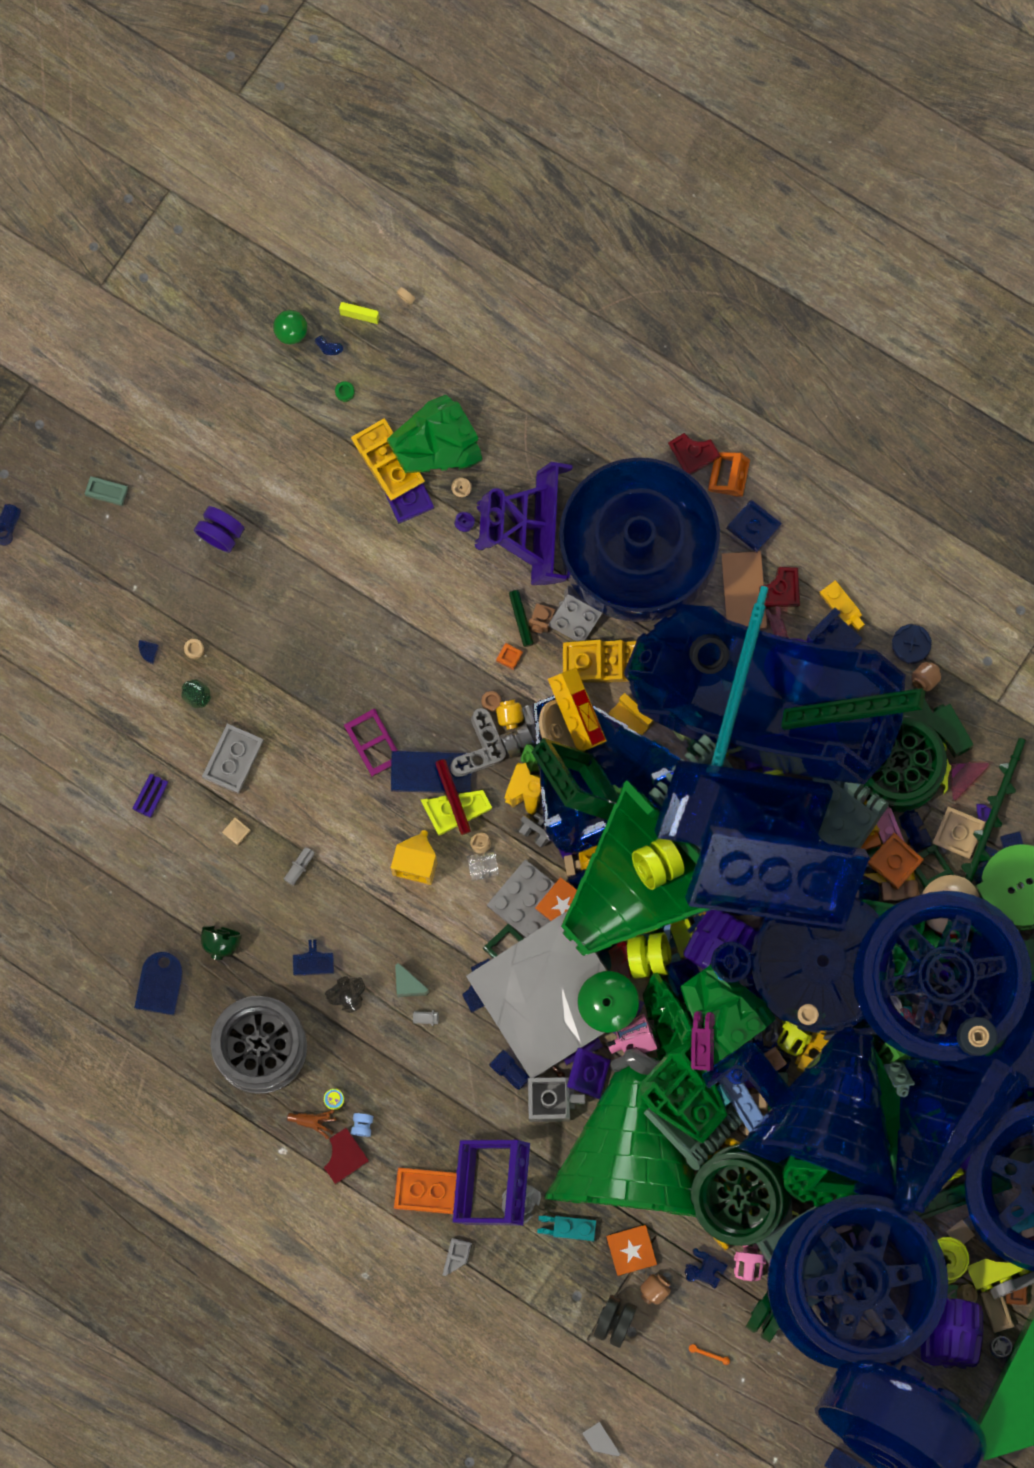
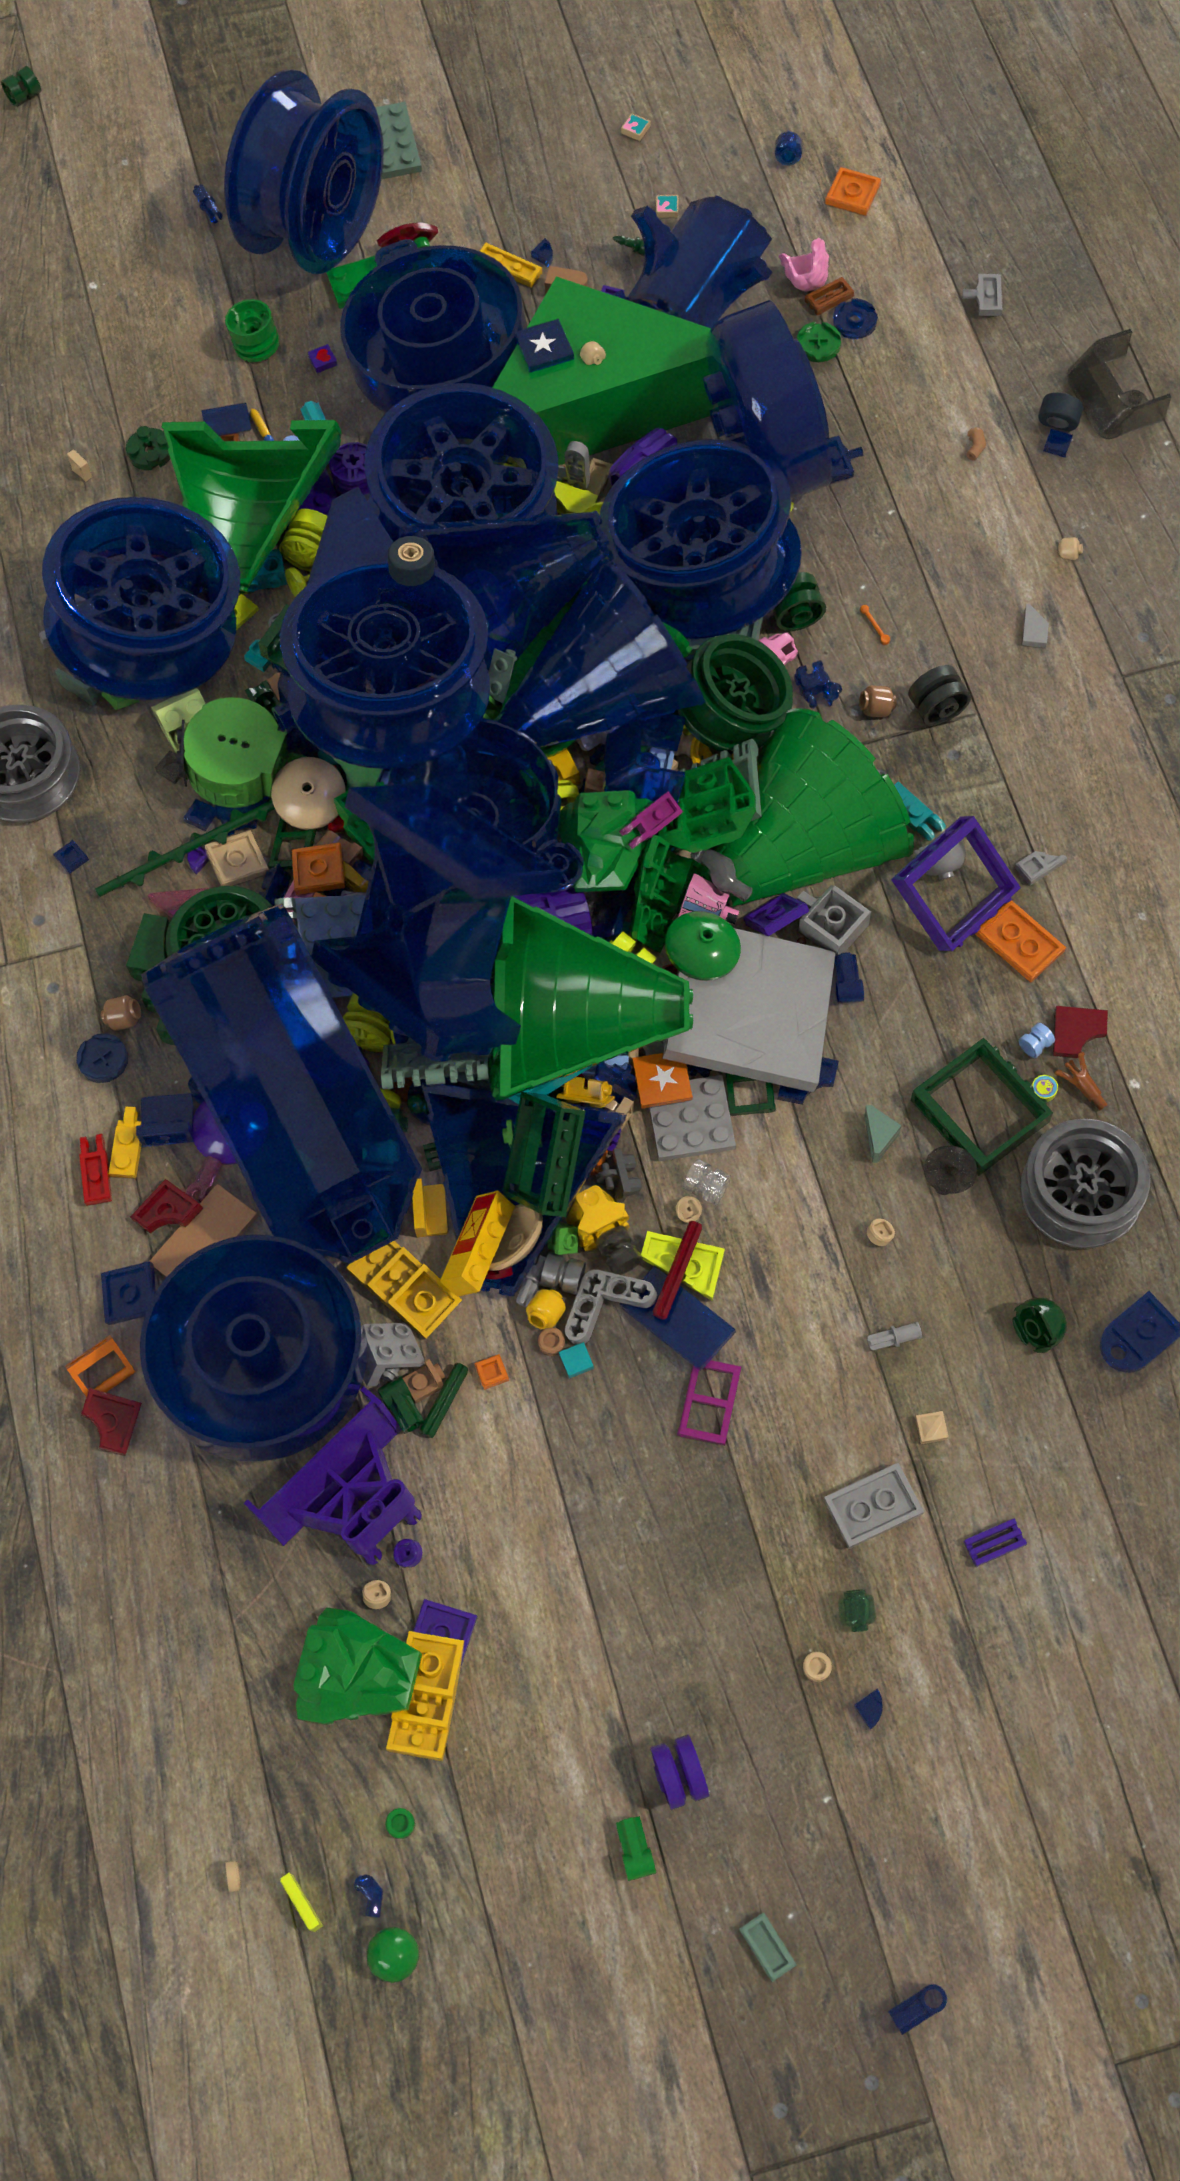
camera: 140 degrees left, 10 degrees down
clear blue plate [293,940,334,976] -> none
yellow piece [391,830,438,885] -> none
light grey pin [413,1010,439,1026] -> none
orange tile [606,1225,657,1276] -> none
neon yellow wheel [632,836,684,890] -> none
black tyre [689,634,729,674] -> none
teal axle [706,586,769,792] -> none
dark green tile [781,688,925,730] -> none
tan tile [798,1004,819,1025] -> none
flat silver wheel [989,1336,1012,1358] -> none
none -> red hinge [79,1134,112,1206]
none -> dark green piece [377,1376,424,1434]
none -> teal tile [559,1342,594,1379]
none -> clear smoke wheel [595,1226,643,1275]
none -> green piece [616,1816,657,1881]
none -> tan tile [867,1219,895,1246]
none -> dark green window [910,1038,1053,1176]

